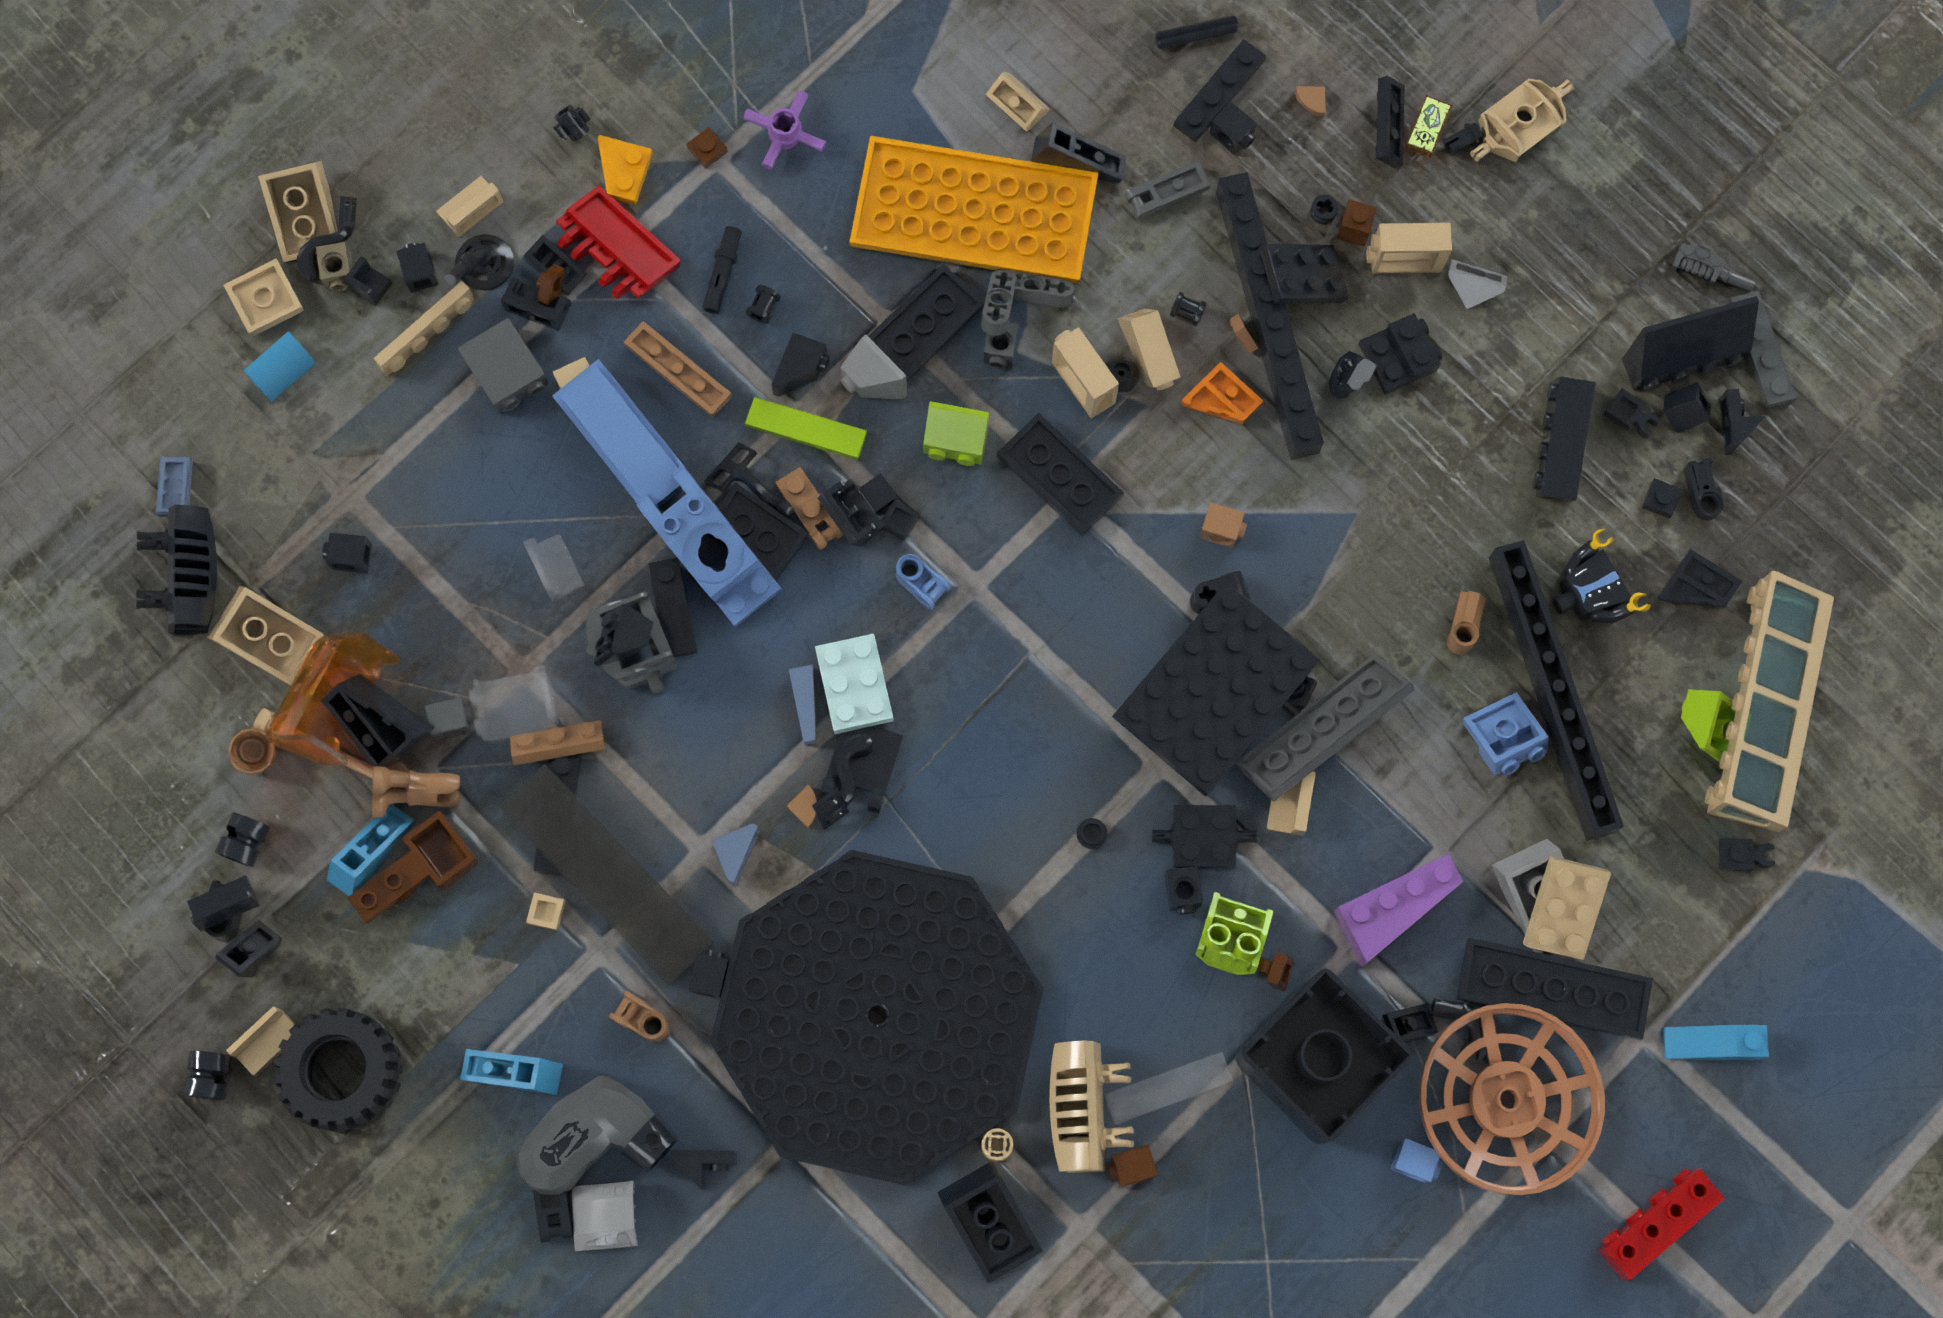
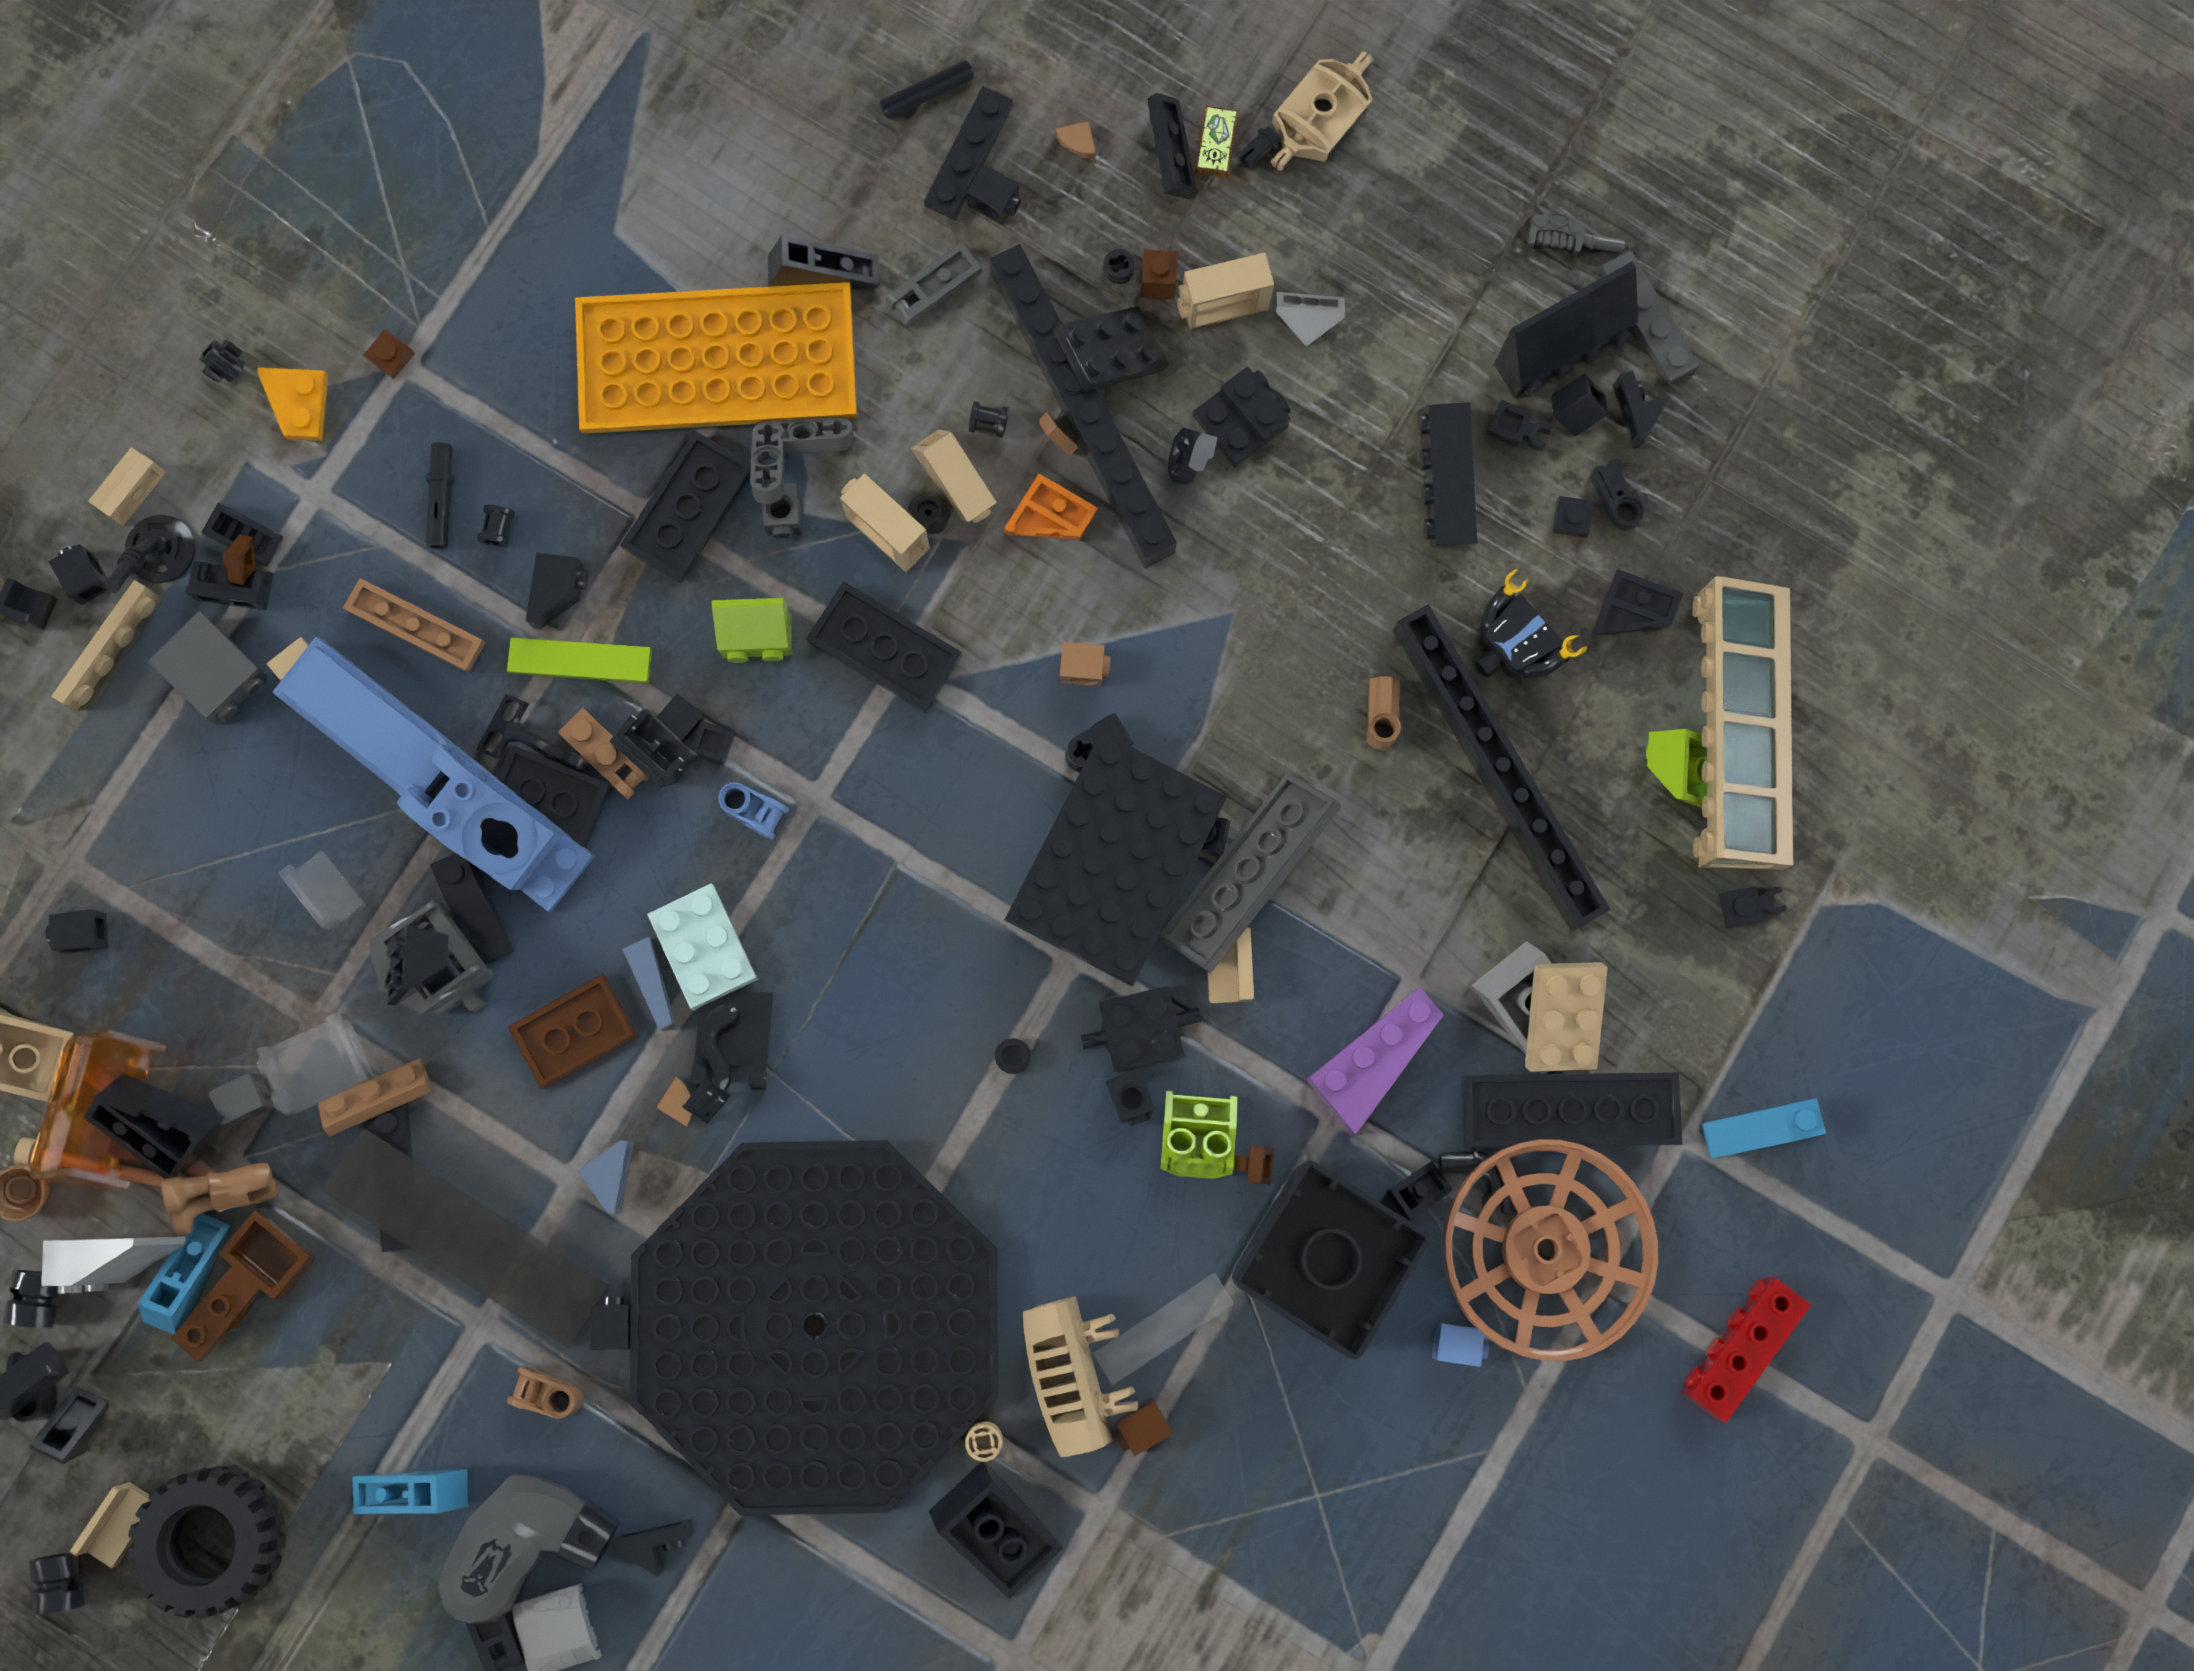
camera: 15 degrees left, 5 degrees up
tan plate [526,893,566,931] -> none
red hinge [556,185,681,299] -> none
medium lavender bar [743,91,827,170] -> none
light grey slope [840,334,907,399] -> none
tan slope [985,72,1050,132] -> none
medium blue plate [1463,692,1549,776] -> none
none -> slope [42,1237,185,1293]
none -> reddish brown tile [507,974,638,1090]

